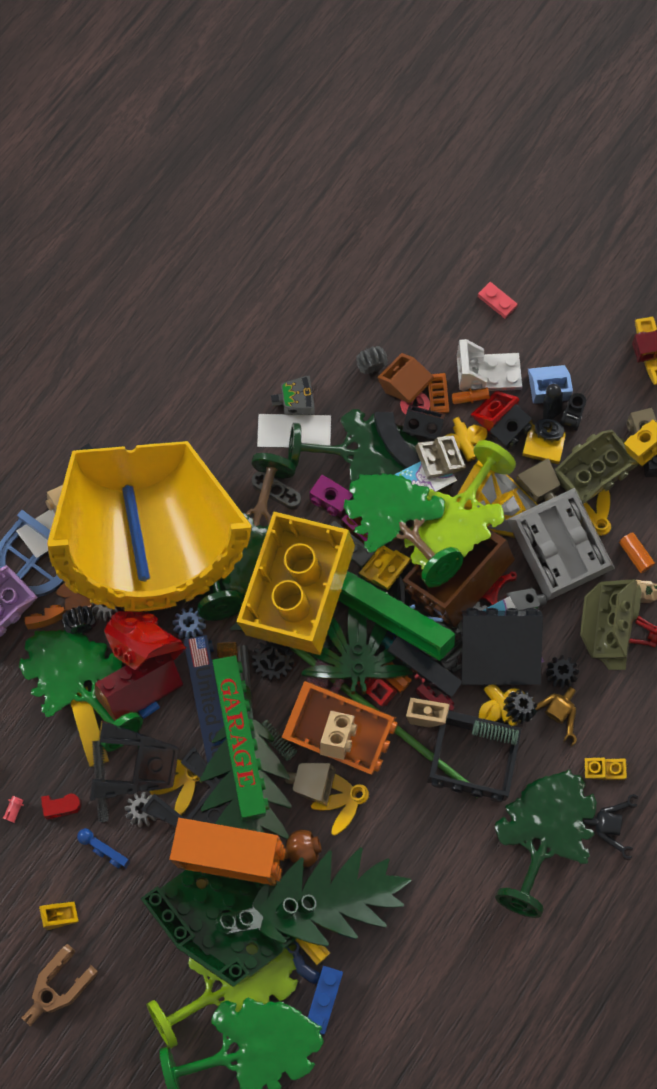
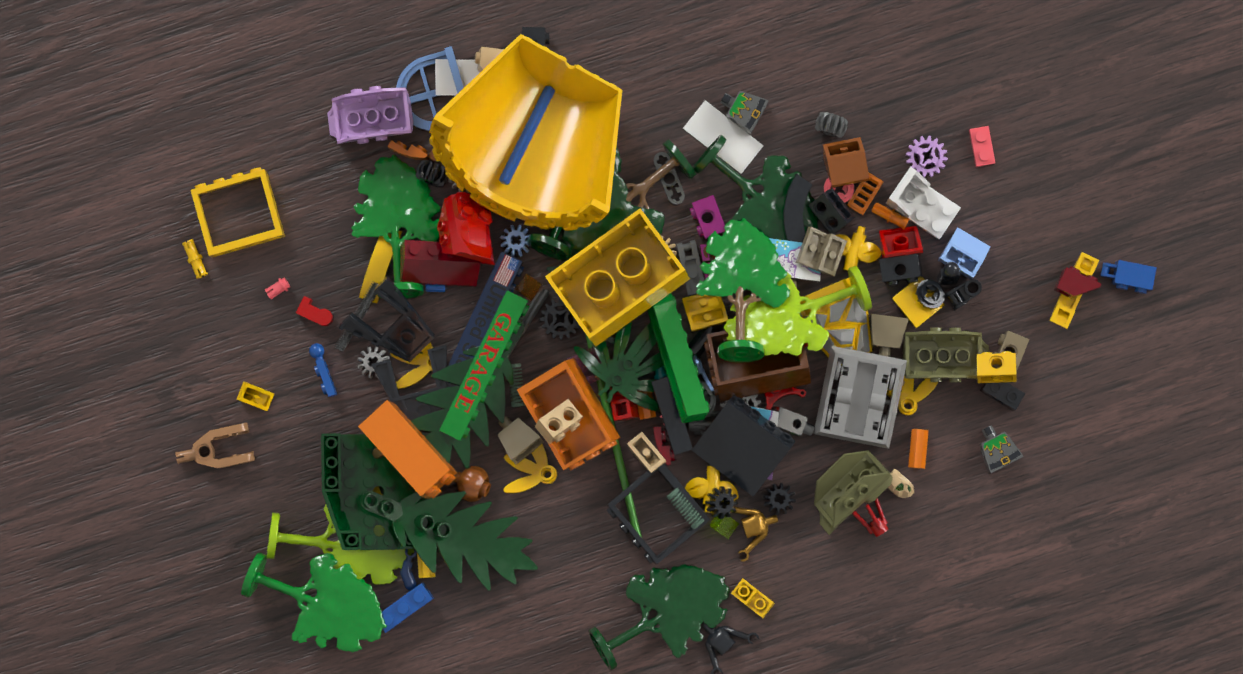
camera: 45 degrees right, 15 degrees up
none -> clear neon green slope [709,516,739,539]
none -> lavender gear [905,136,948,178]

